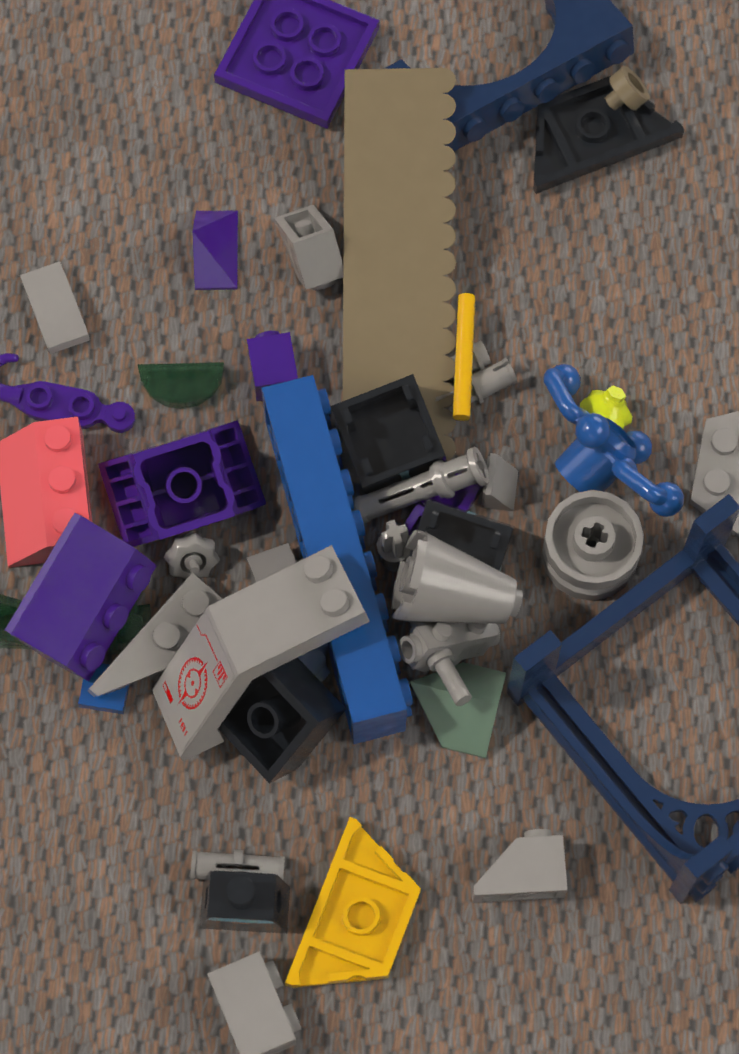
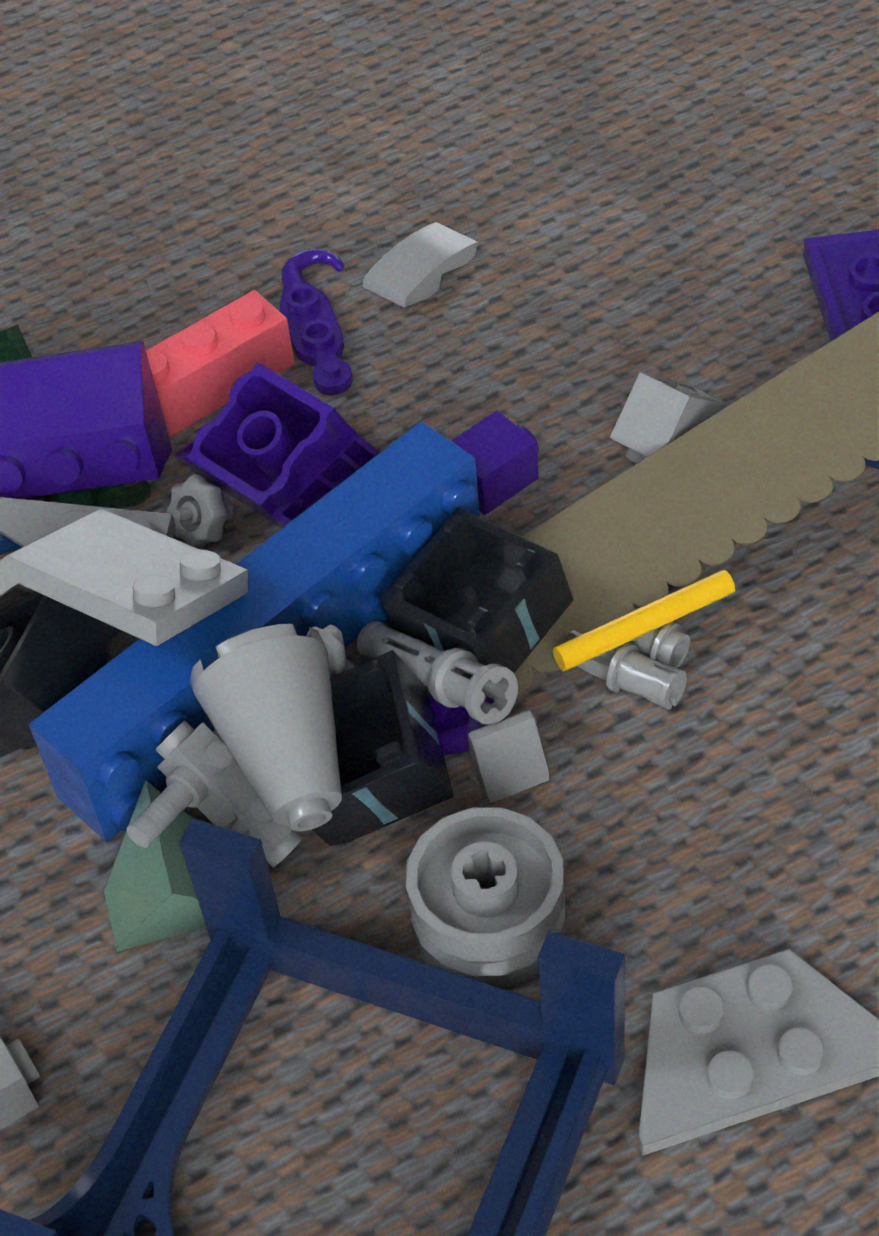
camera: 65 degrees right, 20 degrees down
clear green plate [137,362,225,409] -> none
dark purple slope [192,210,238,290] -> none
blue wheel [543,364,684,517] -> none
neon yellow piece [580,385,633,430] -> none

